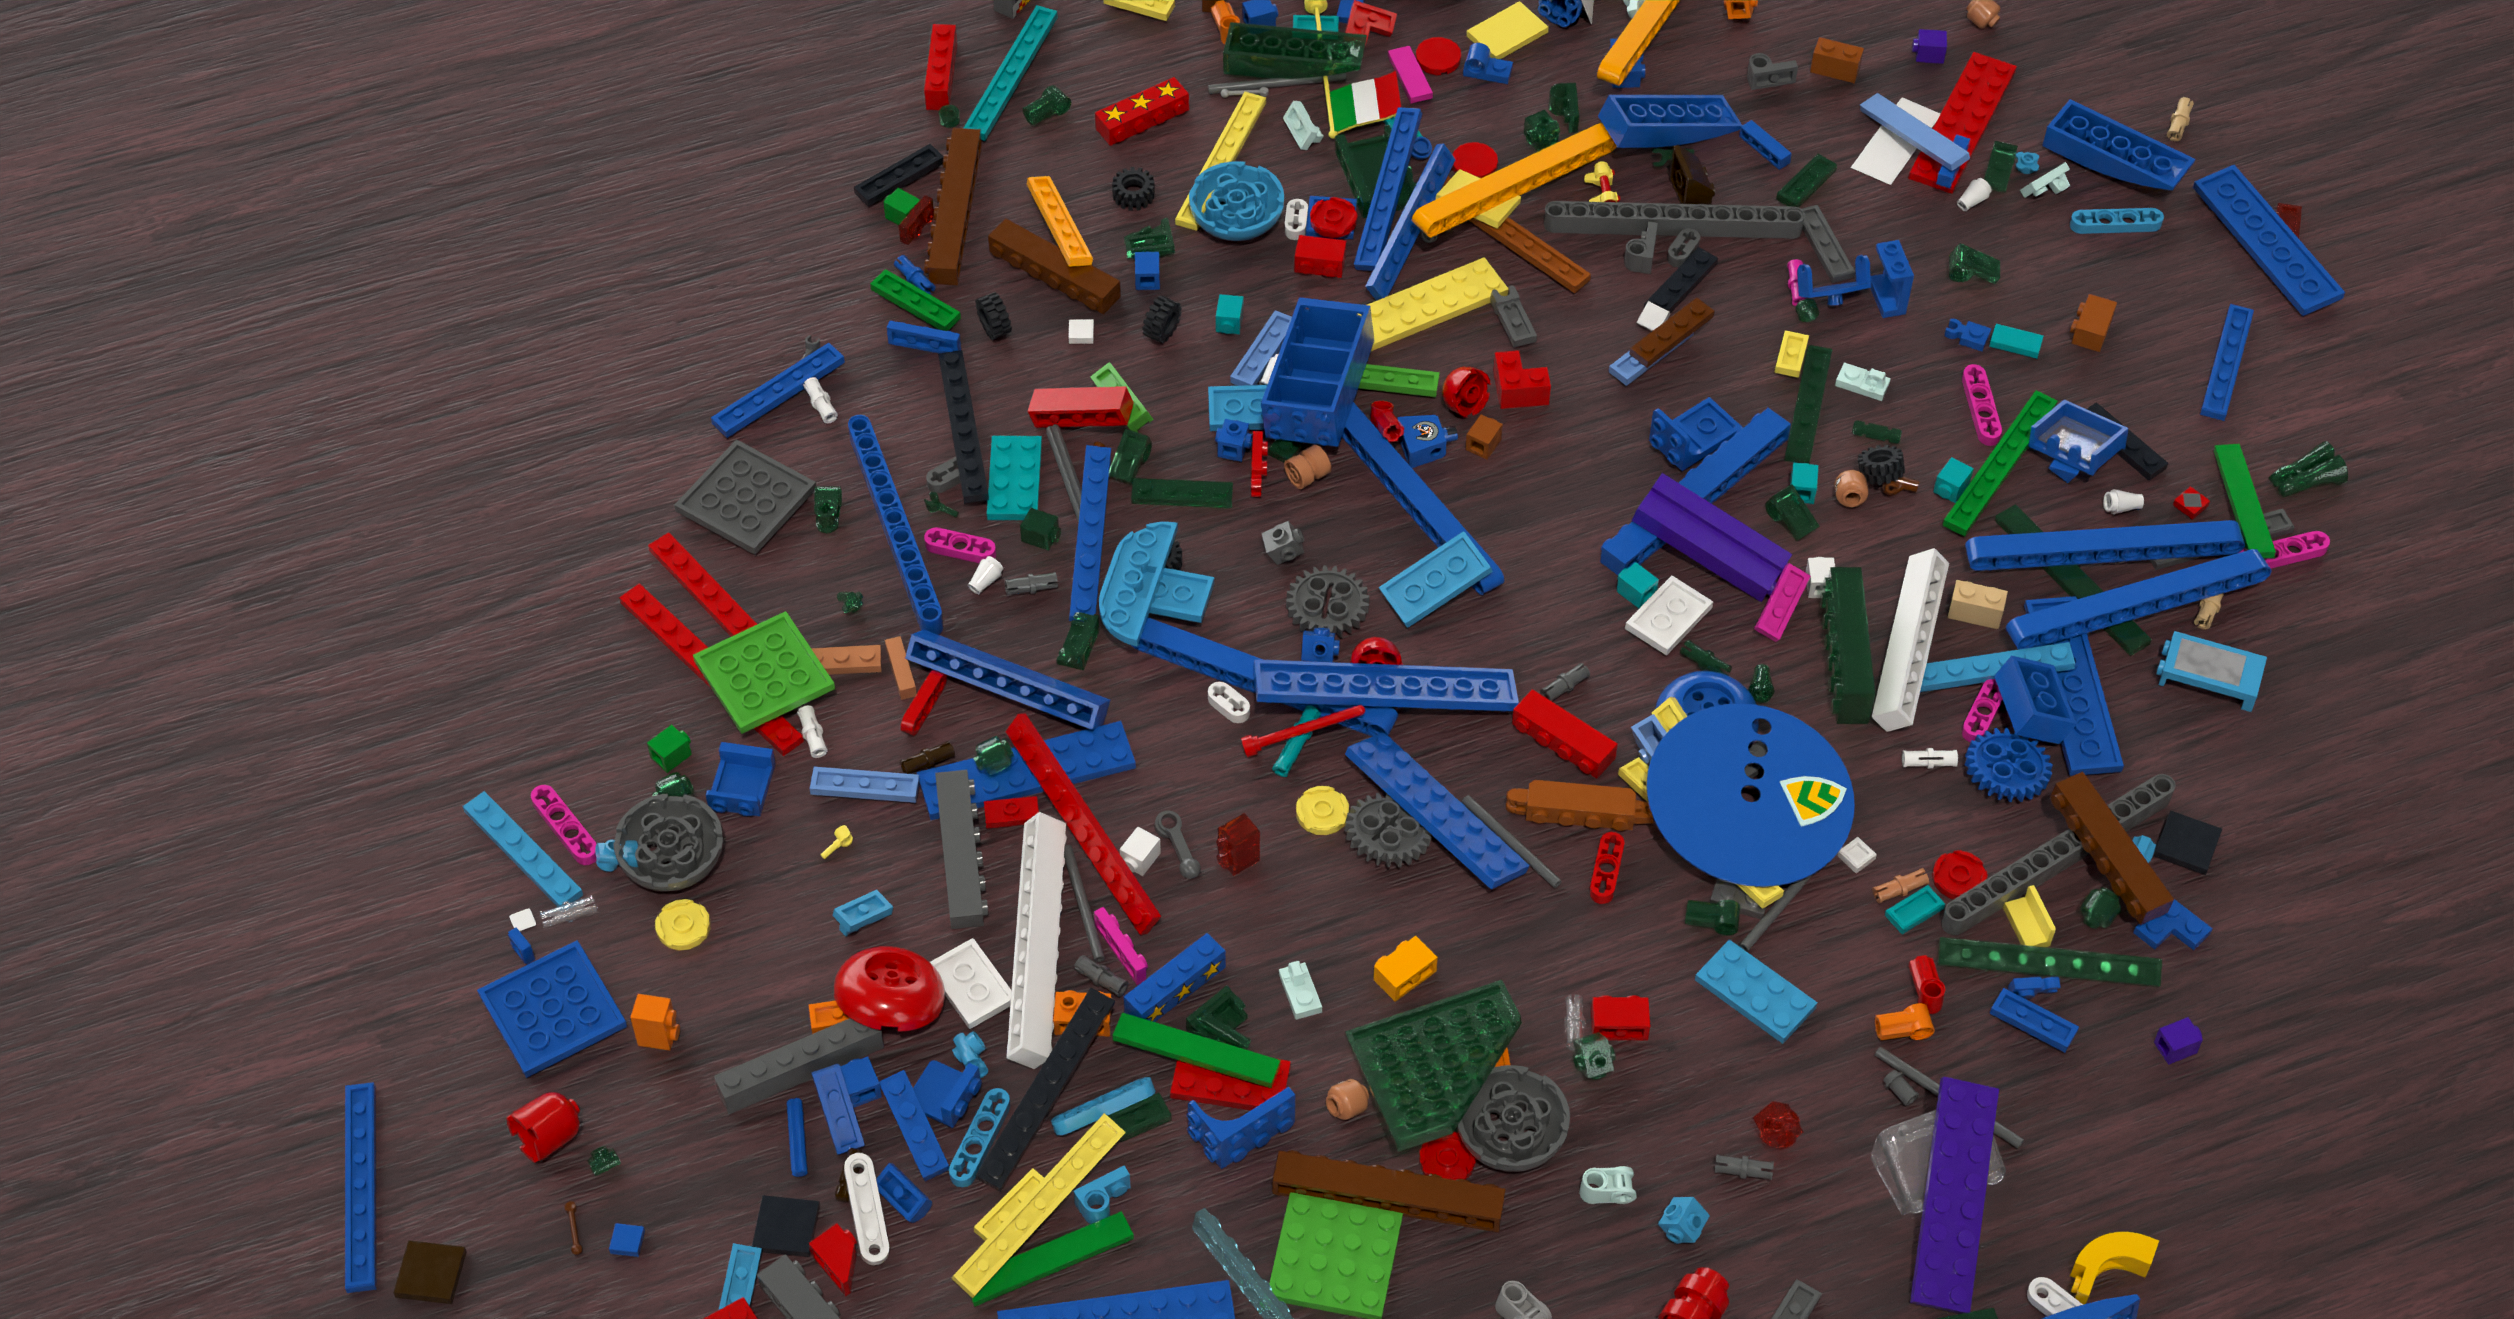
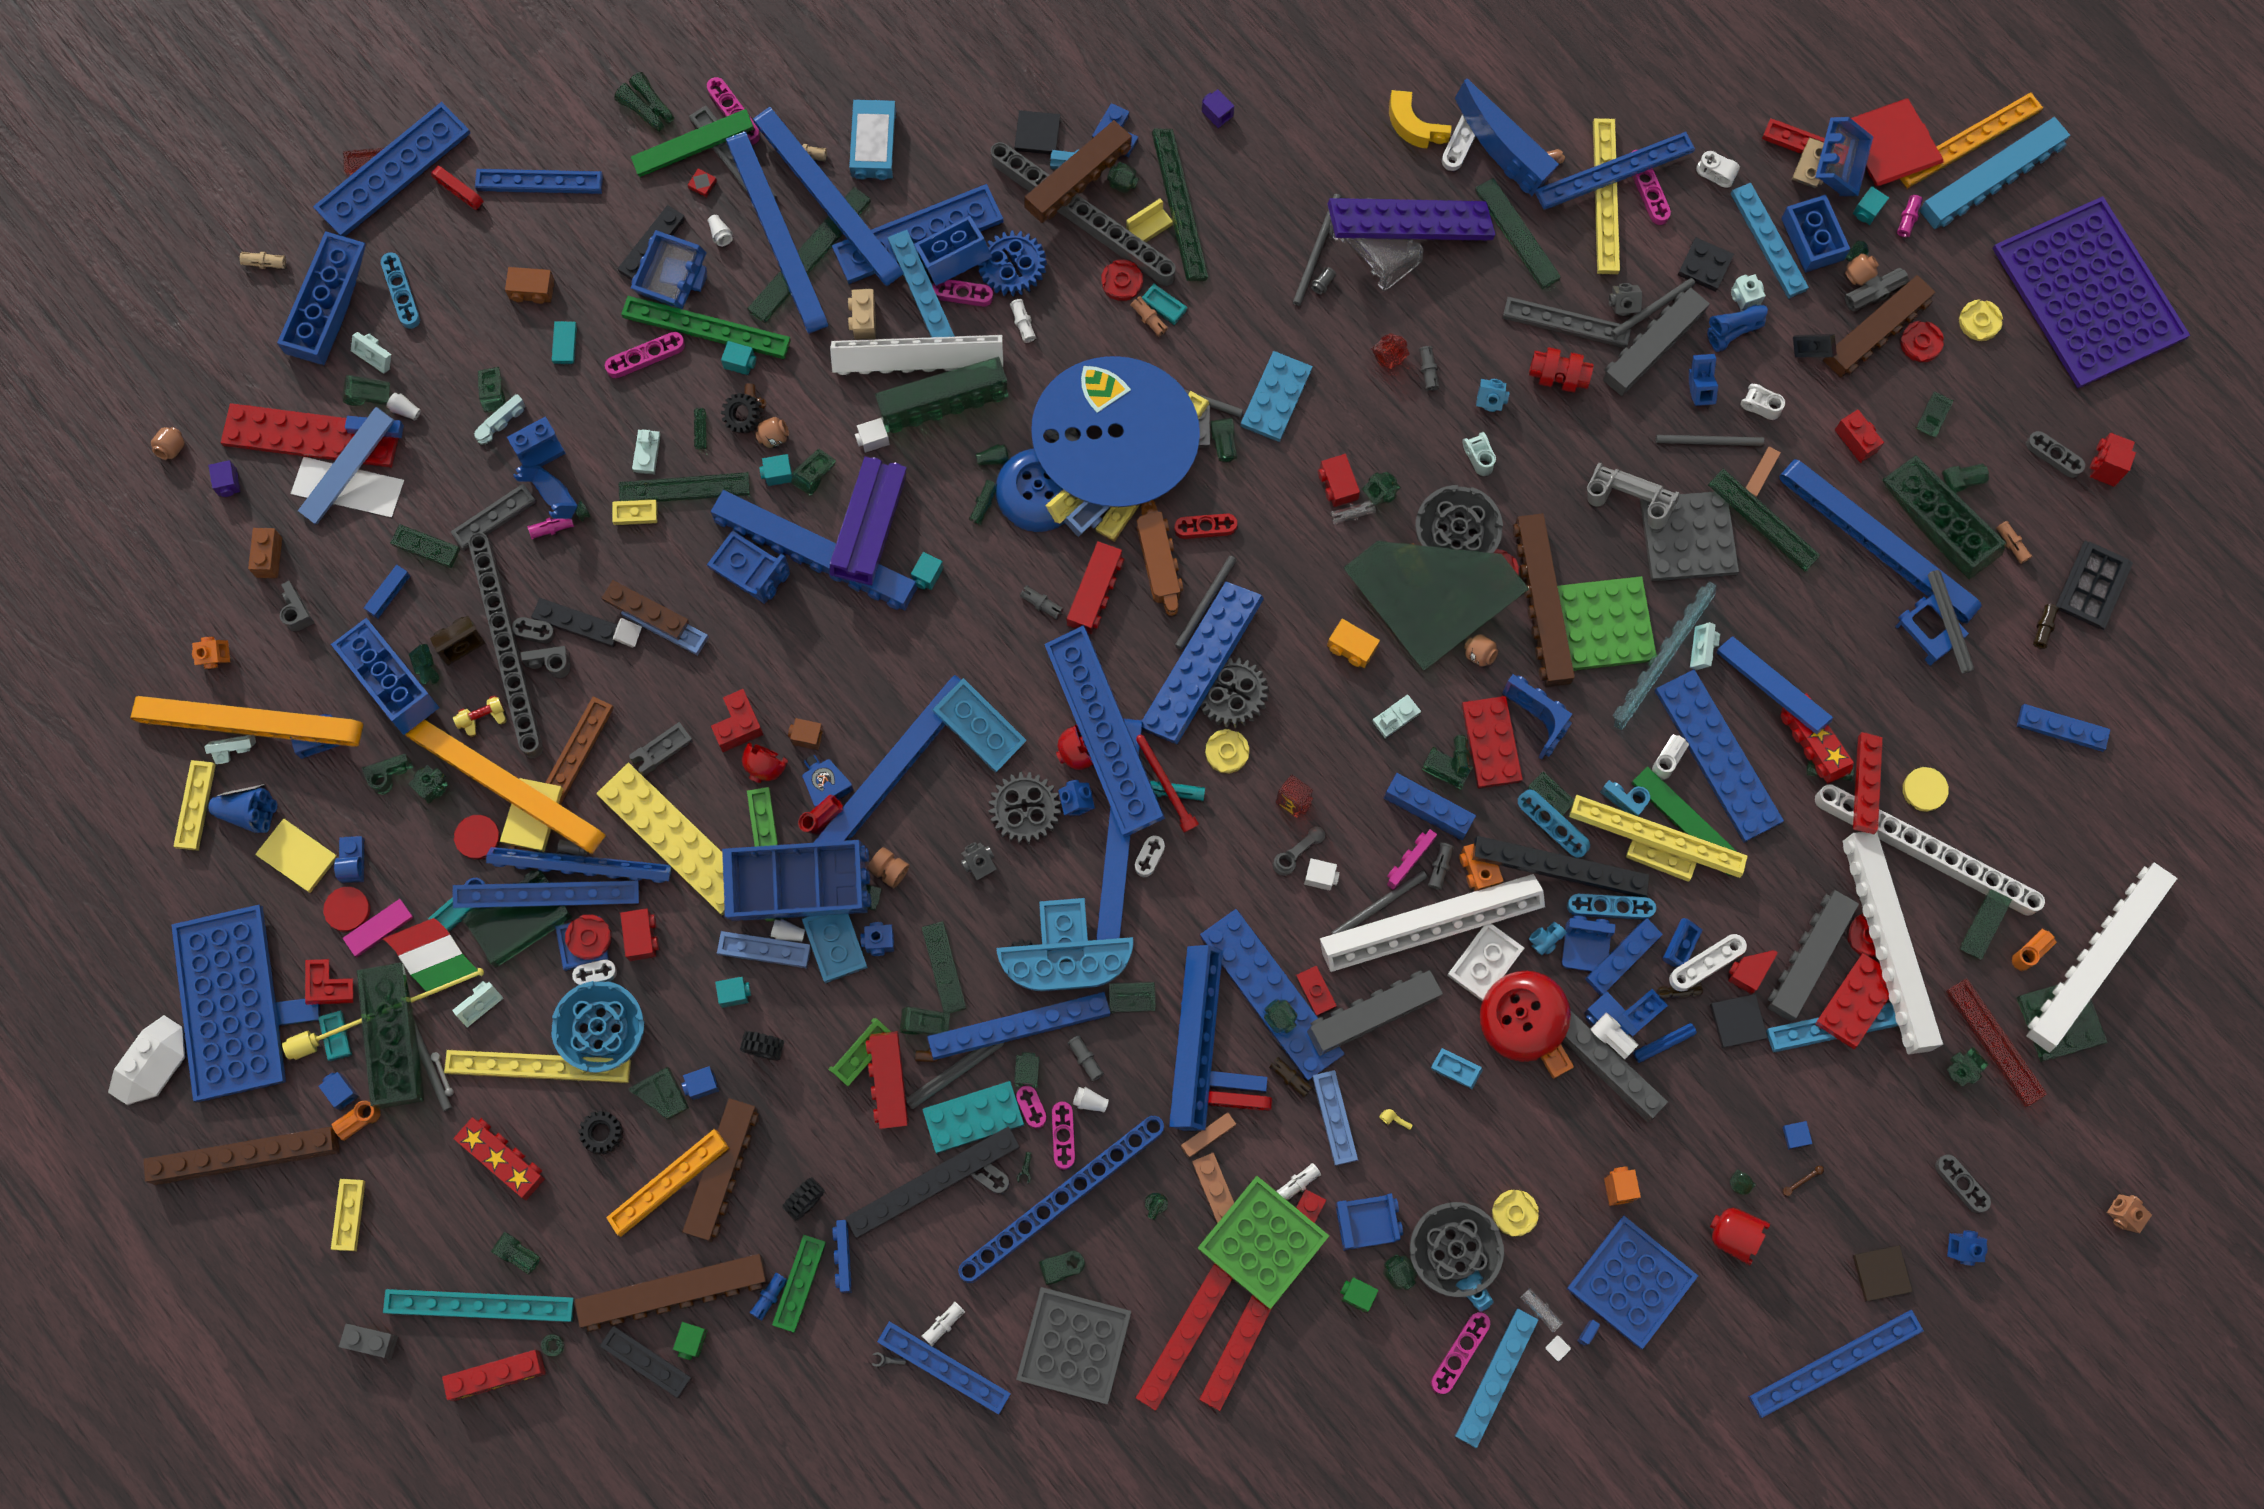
camera: 110 degrees left, 20 degrees up
clear red plate [899,195,934,245] -> none
red plate [1005,713,1161,935] -> none
white tile [1069,320,1094,344] -> none
green tile [1112,1012,1281,1088] -> none
red plate [1251,431,1268,497] -> none
white plate [1625,575,1713,656] -> none
dark pink plate [1754,563,1811,642] -> none
white tile [1837,837,1877,873] -> none
orange piece [1875,1003,1935,1040] -> none
red piece [1909,955,1946,1014] -> none
blue plate [1944,319,1991,352] -> none
blue plate [1990,988,2079,1052] -> none
blue plate [2008,977,2061,999] -> none
dark azure plate [2016,152,2039,174] -> none
none -> red beam [431,166,484,210]
none -> light aqua hinge [474,394,525,445]
none -> dark pink beam [1016,1086,1046,1129]
none -> blue piece [1209,1071,1267,1093]
none -> white piece [1590,1013,1638,1059]
none -> white piece [1652,735,1689,780]

